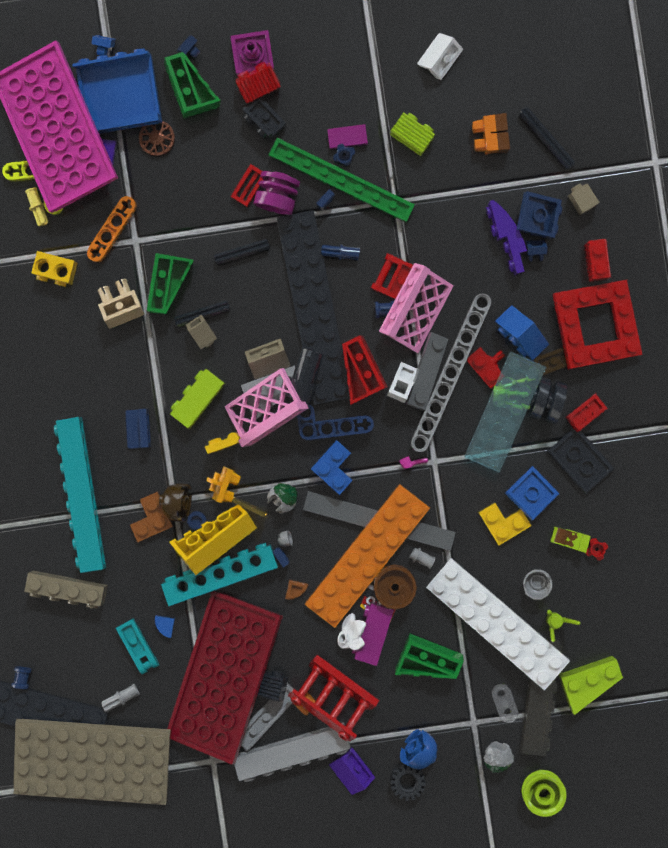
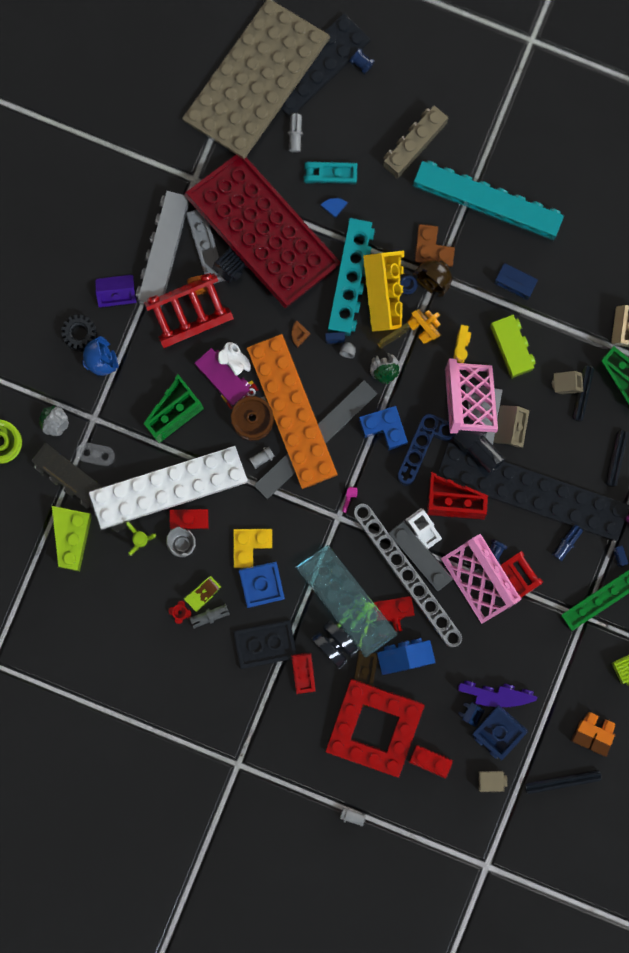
camera: 120 degrees right, 5 degrees down
none -> red tile [170,509,209,530]
none -> dark grey pin [190,603,230,629]

